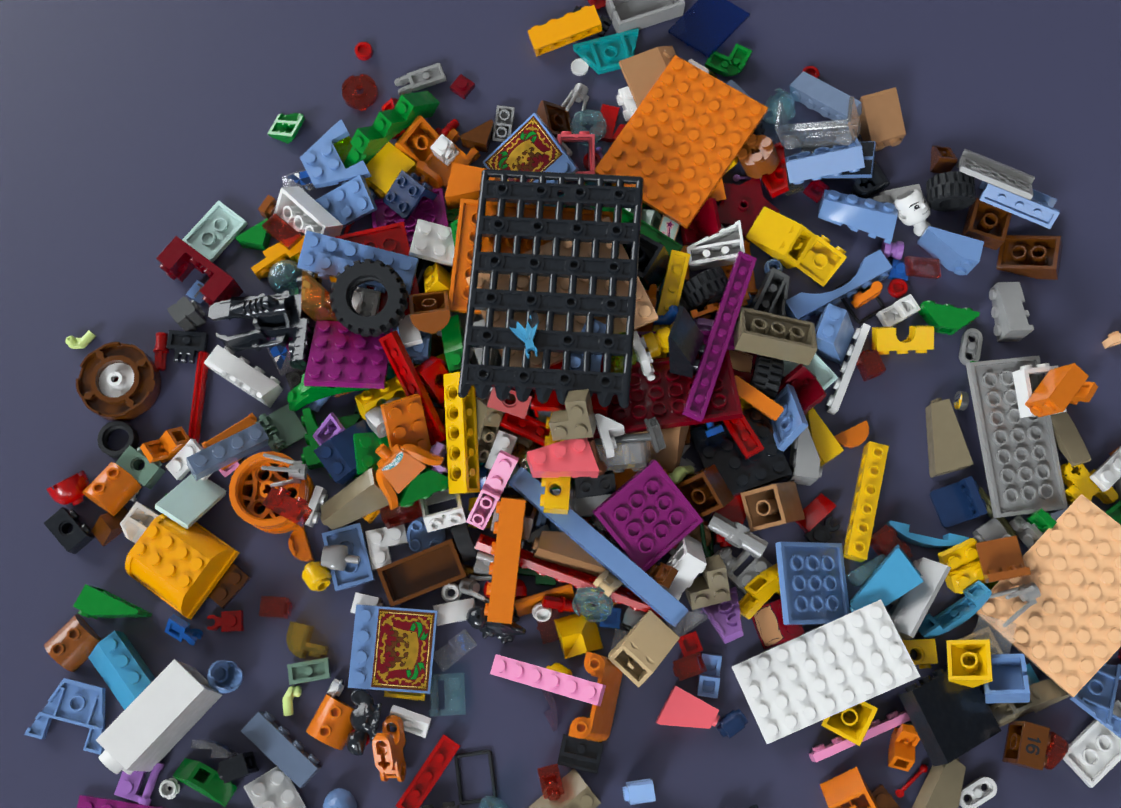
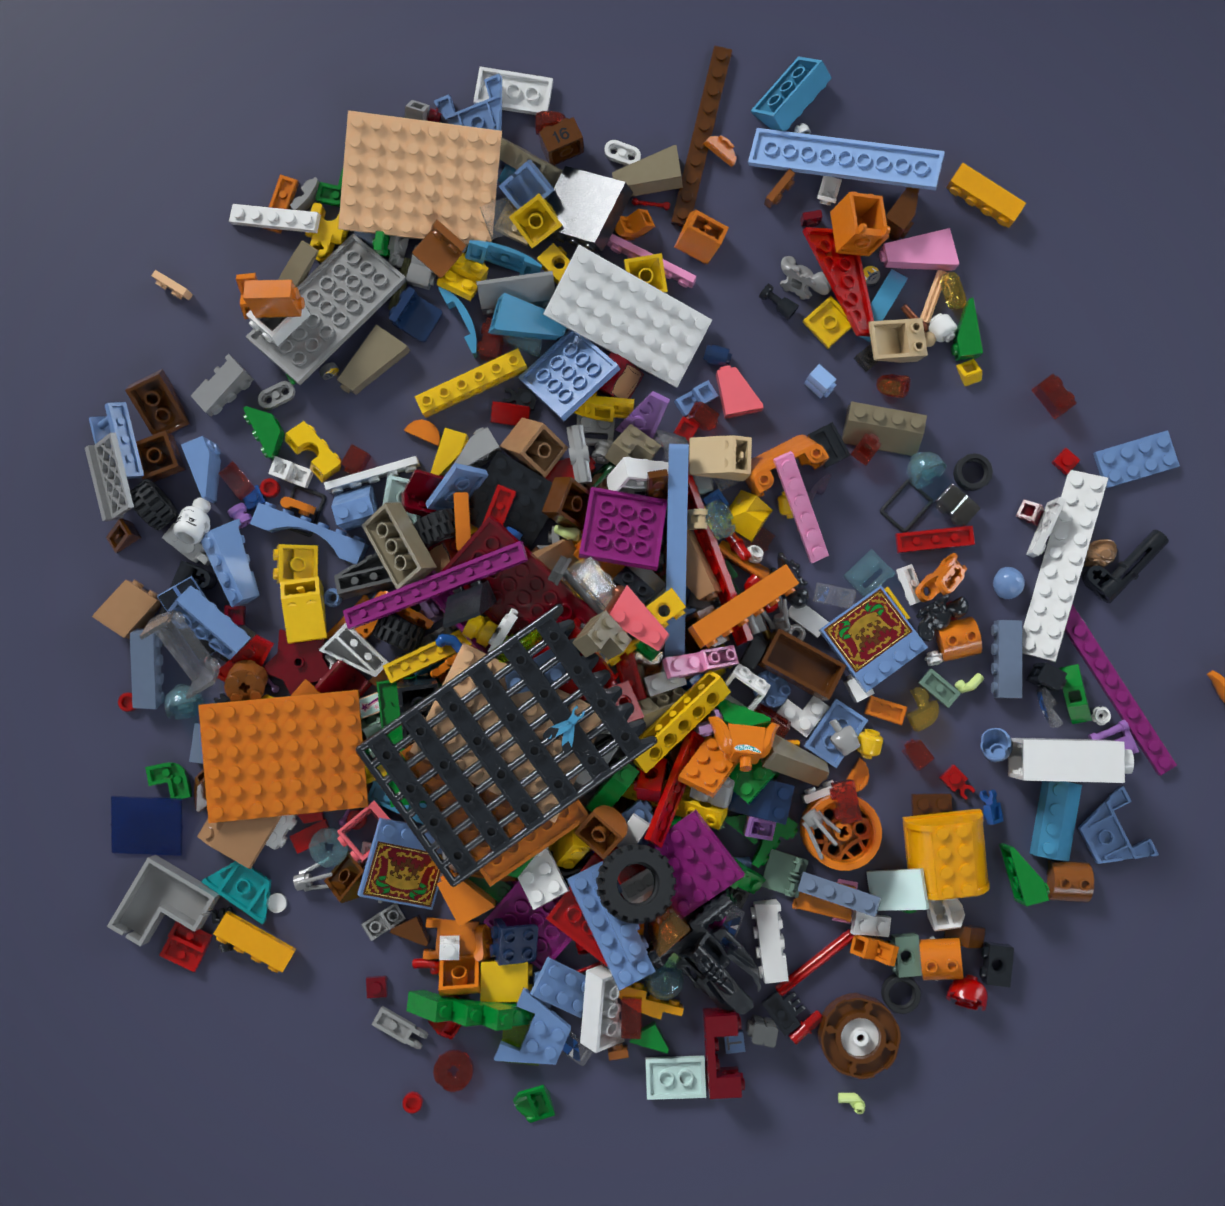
camera: 125 degrees left, 10 degrees up
white slope [595,413,625,458] -> none
light grey plant [989,582,1041,627] -> none
none -> orange plate [864,696,907,725]

